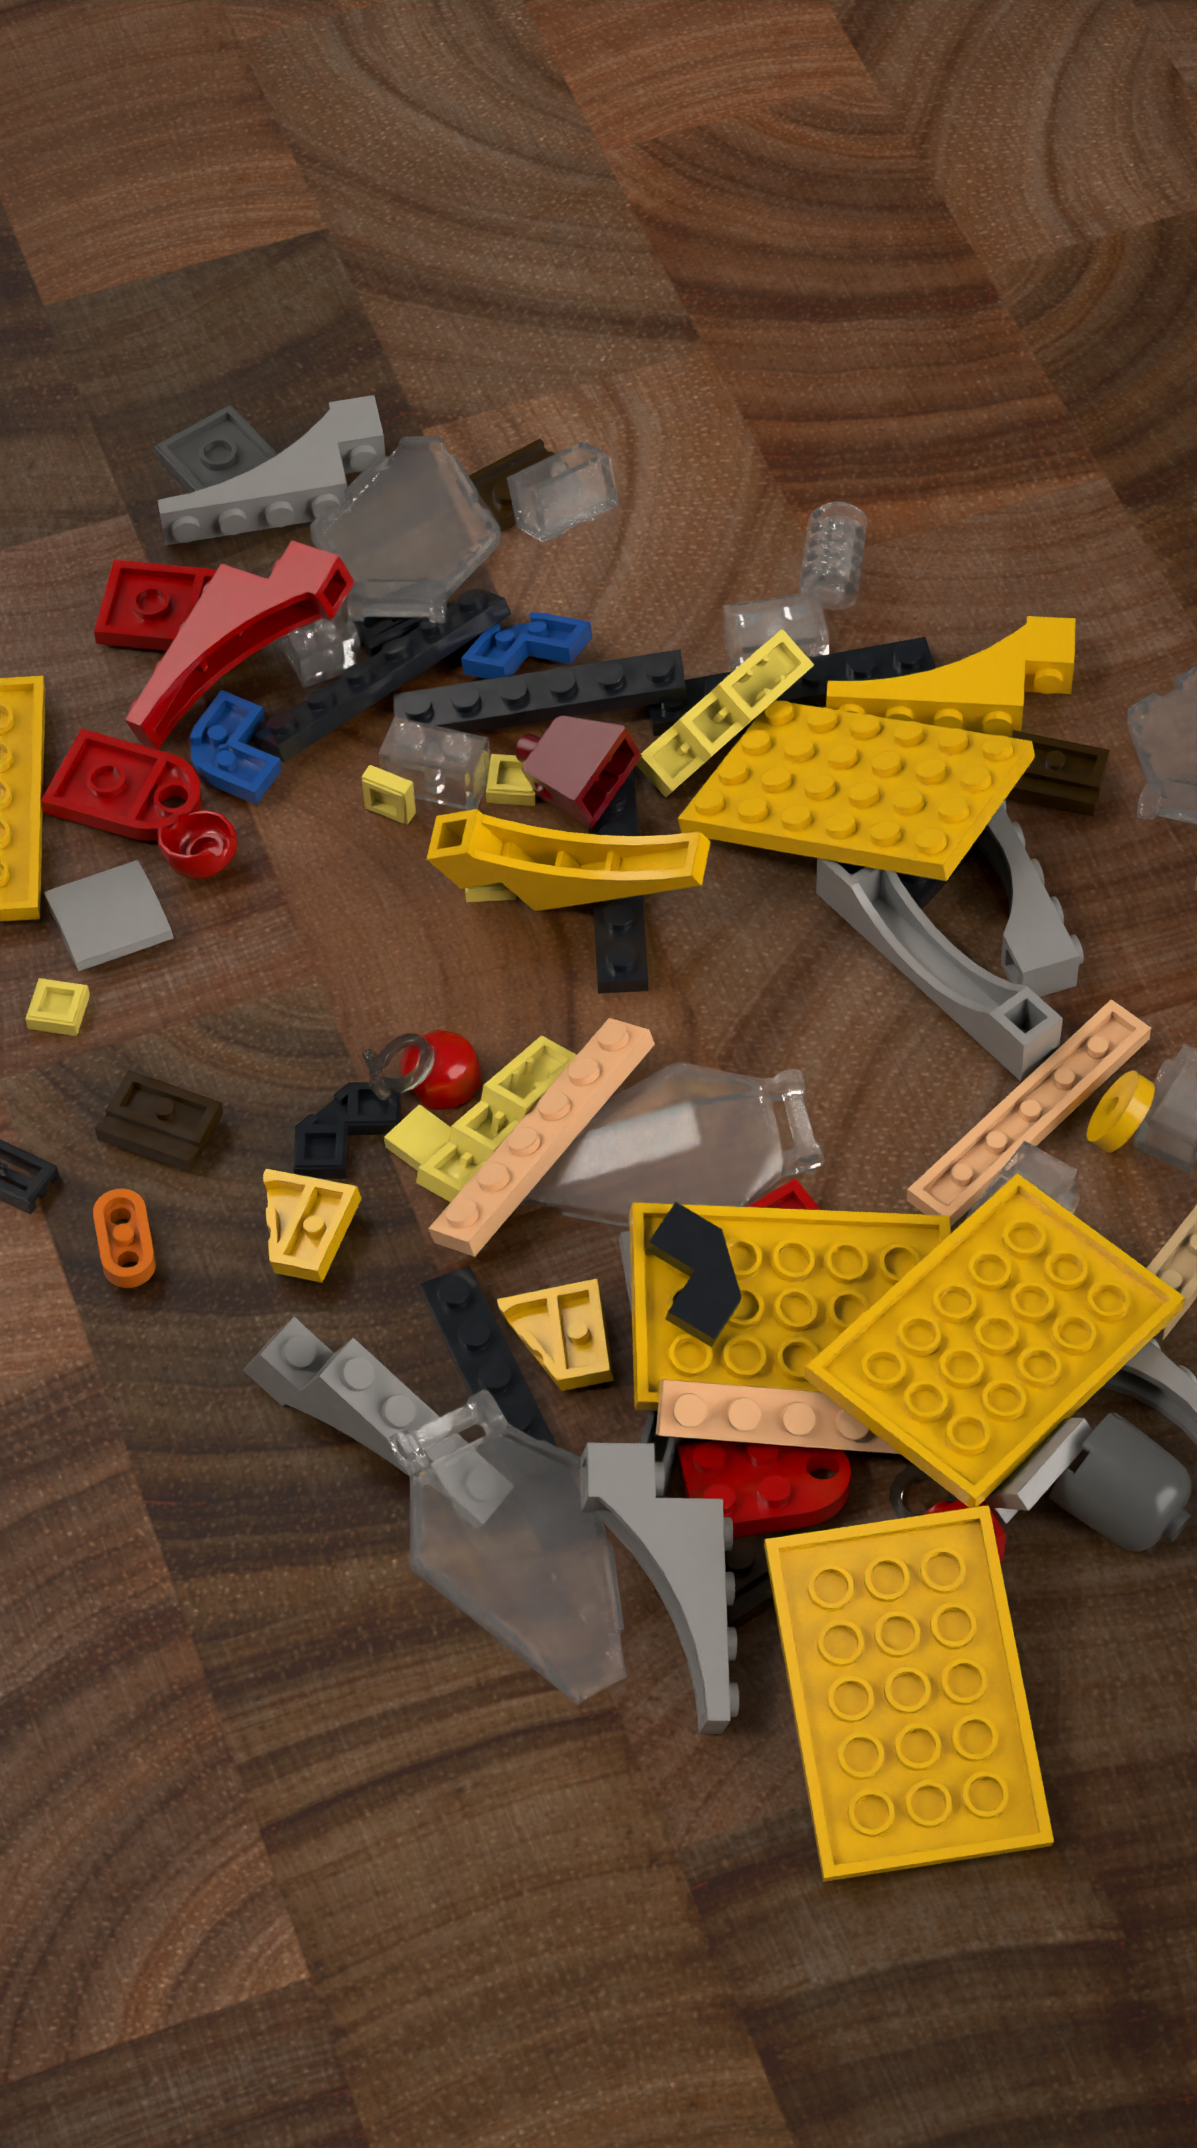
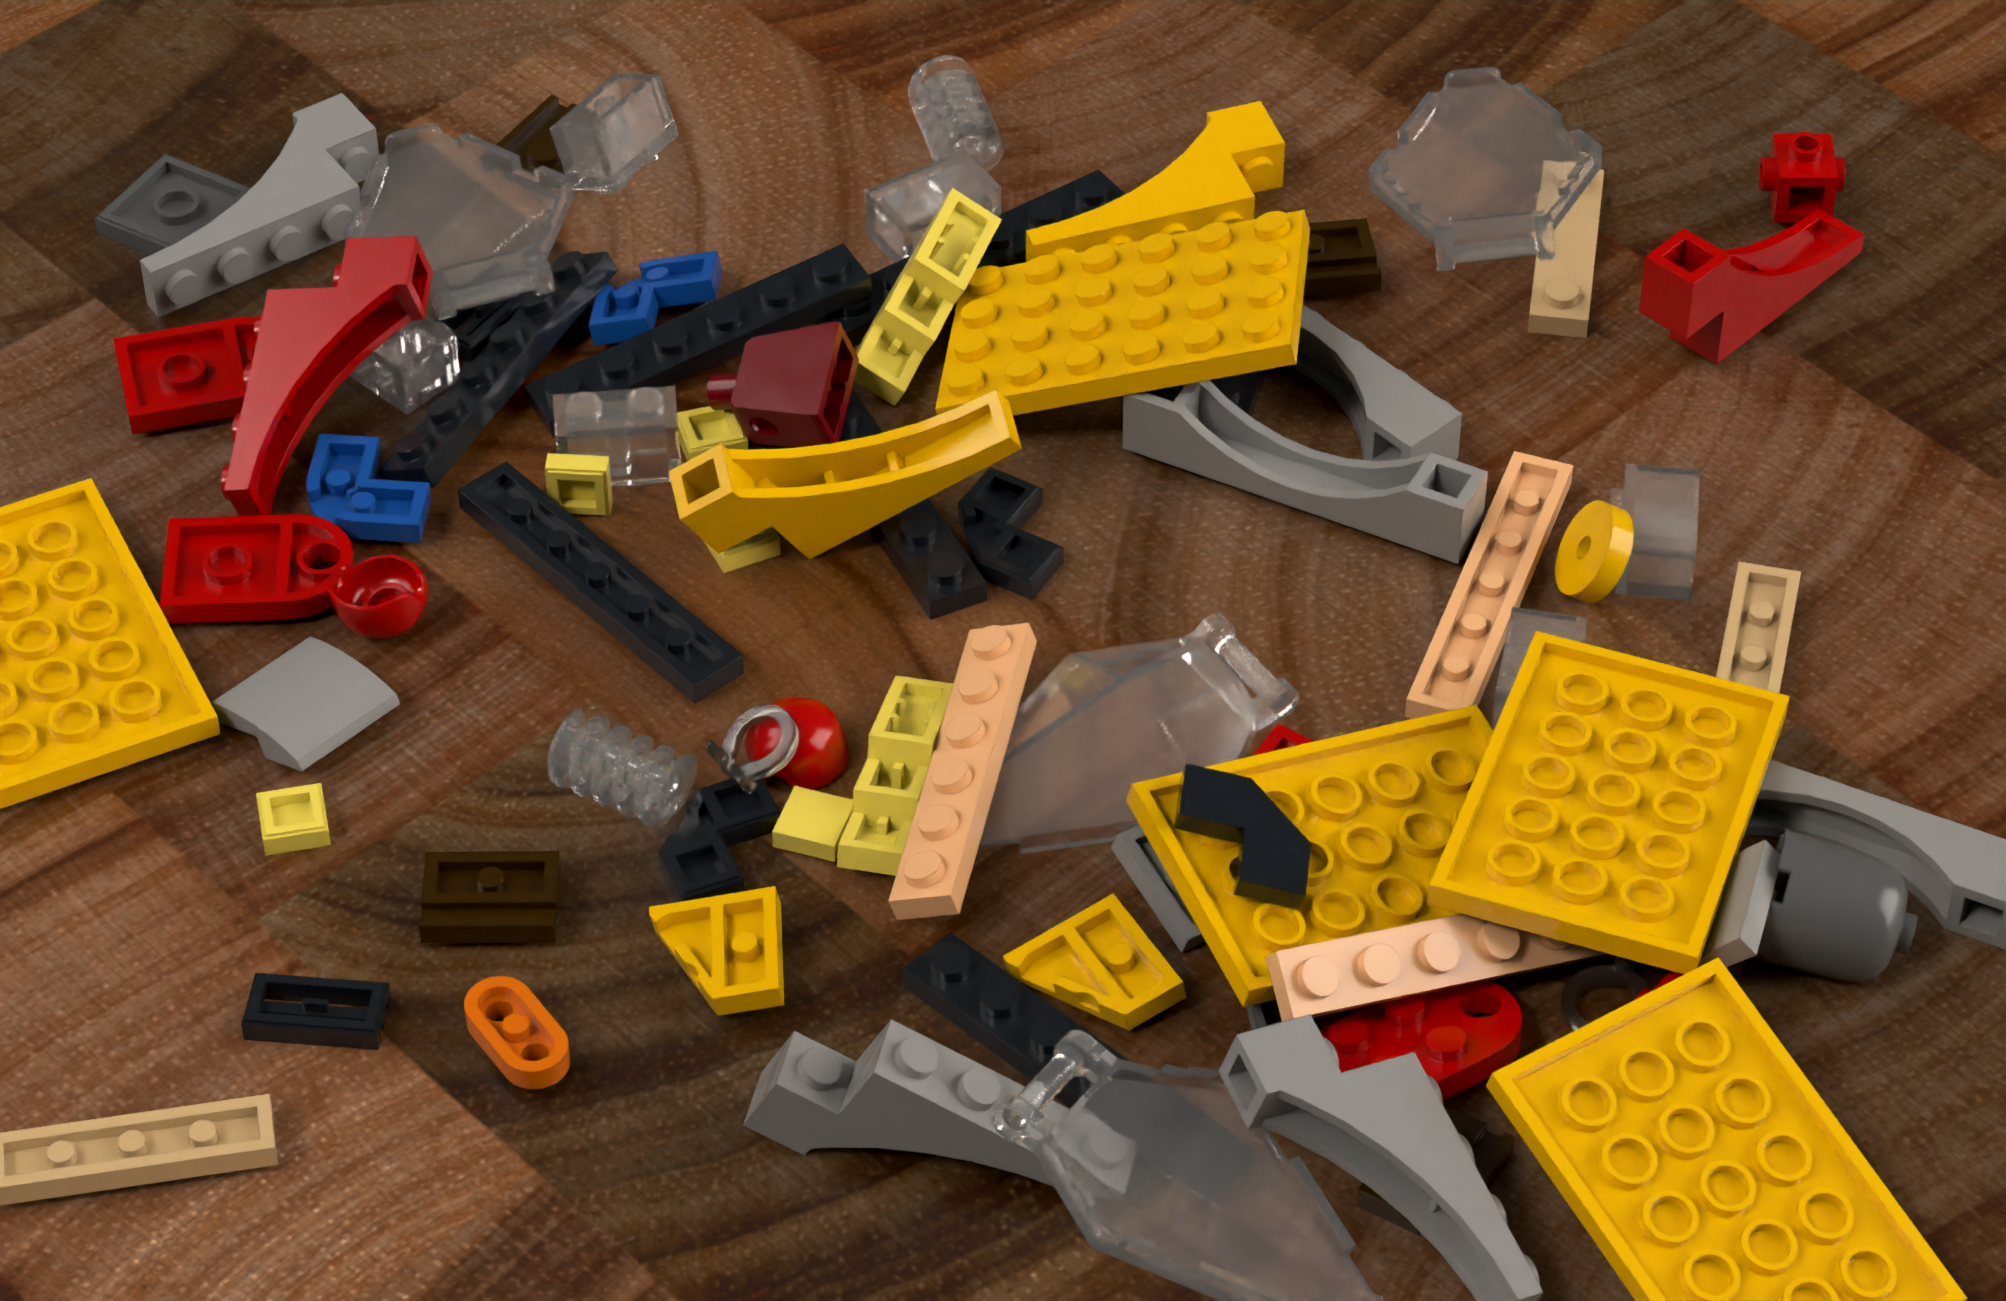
camera: 25 degrees left, 10 degrees down
none -> black plate [458,461,744,704]
none -> clear piece [547,708,698,828]
none -> black tile [958,467,1064,600]

